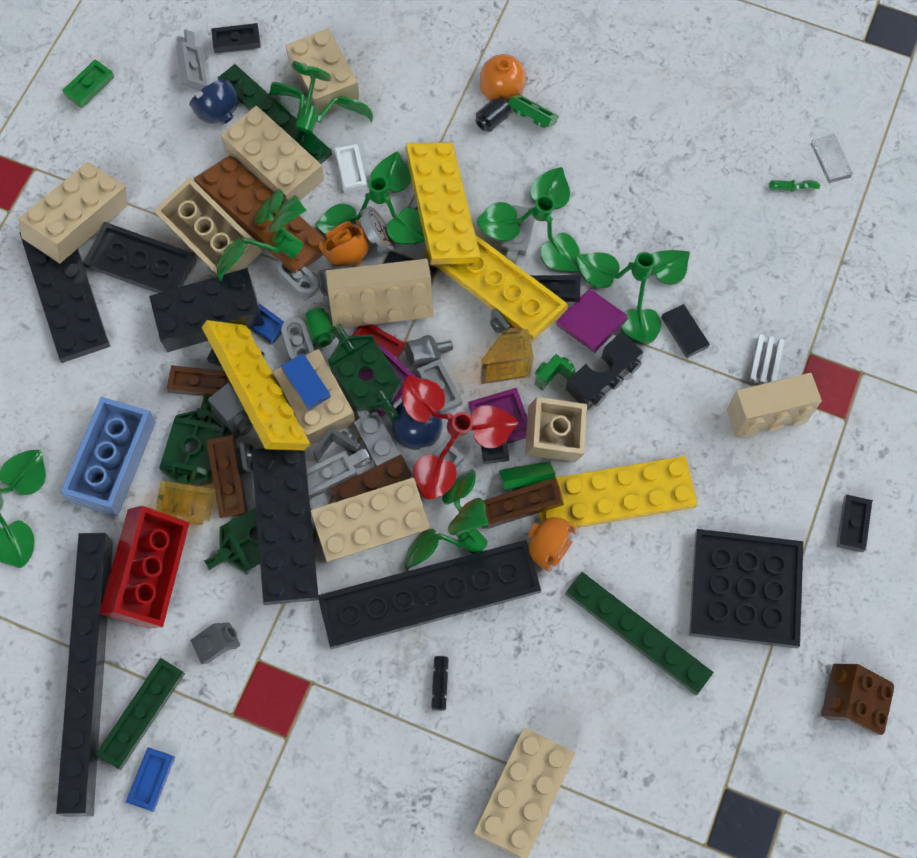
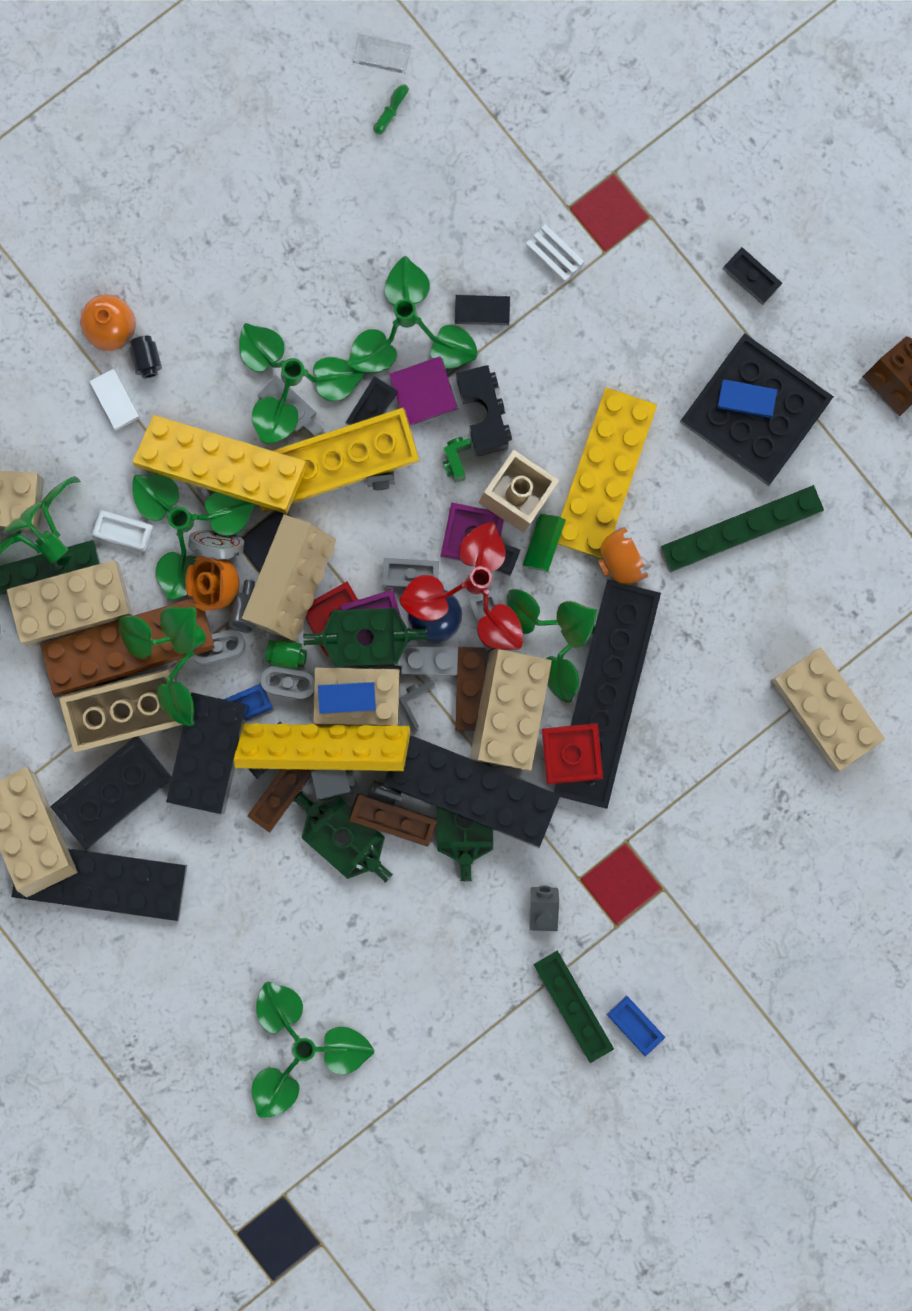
camera: 60 degrees left, 15 degrees up
black brick [56,533,113,817] -> none
medium blue brick [60,397,156,517] -> none
red brick [99,506,190,629] -> none
clear yellow slope [156,480,216,525] -> none
light grey plate [307,449,371,499] -> none
dark grey piece [404,335,453,367] -> none
black axle [431,656,449,711] -> none
clear yellow slope [480,328,534,384] -> none
reddish brown plate [483,478,564,528] -> none
green plate [508,94,559,128] -> none
tan brick [726,373,822,438] -> none
none -> white tile [89,369,140,431]
none -> red tile [542,723,603,784]
none -> blue tile [717,379,777,418]

